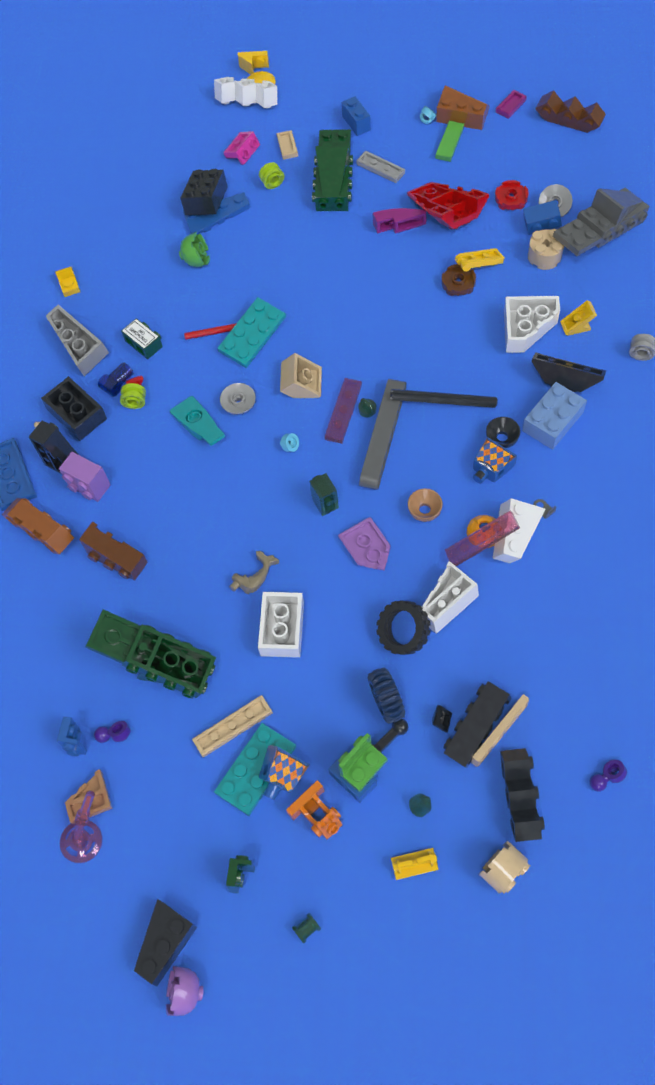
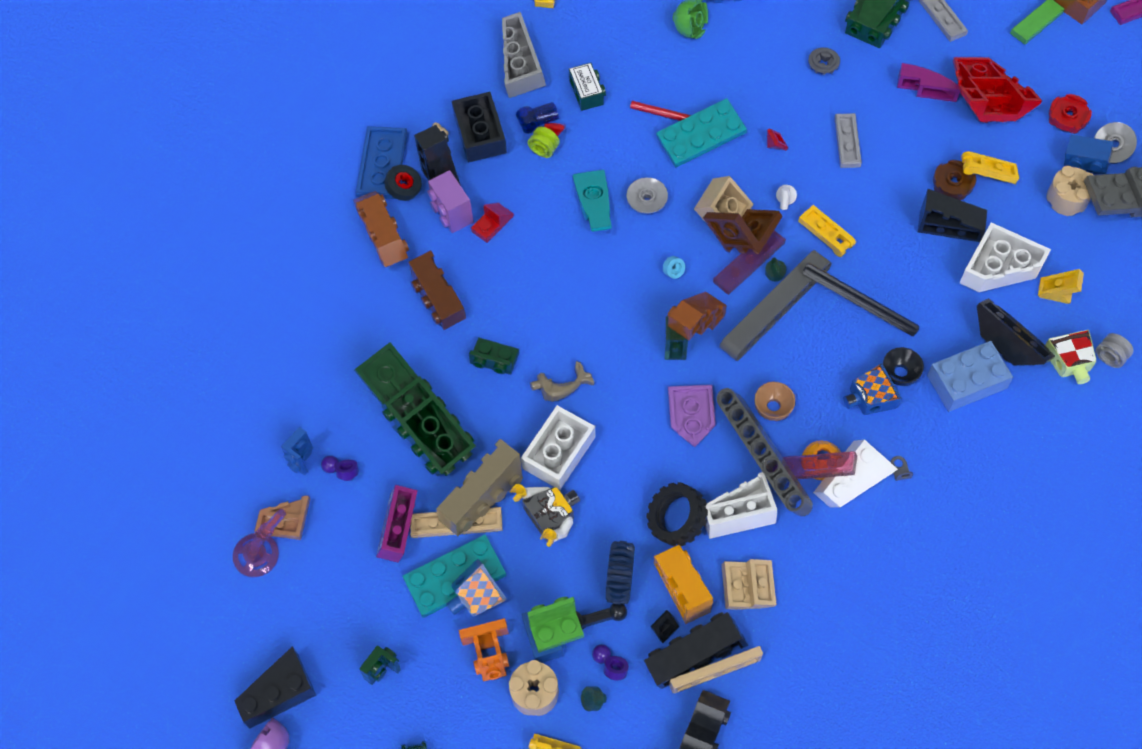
camera: 25 degrees right, 0 degrees up
none -> magenta brick [376,485,418,563]
none -> black bush [385,165,422,201]
none -> dark tan wedge [436,439,523,536]
none -> dark green bracket [469,337,519,375]
none -> slope [471,203,514,243]
none -> tan brick [509,660,559,716]
none -> torso [510,484,580,547]
none -> dark purple plate [592,644,629,681]
none -> light orange wedge [654,545,713,624]
none -> dark orange brick [667,292,727,340]
none -> reddish brown bracket [703,209,783,254]
none -> dark grey beam [717,388,813,516]
none -> tan slope [721,559,777,609]
none -> slope [767,128,788,151]
none -> white plate [776,185,797,210]
none -> yellow plate [798,205,856,257]
none -> dark grey gear [808,48,840,75]
none -> light grey tile [834,113,862,168]
none -> black wedge [917,189,987,242]
none -> torso [1045,330,1096,384]

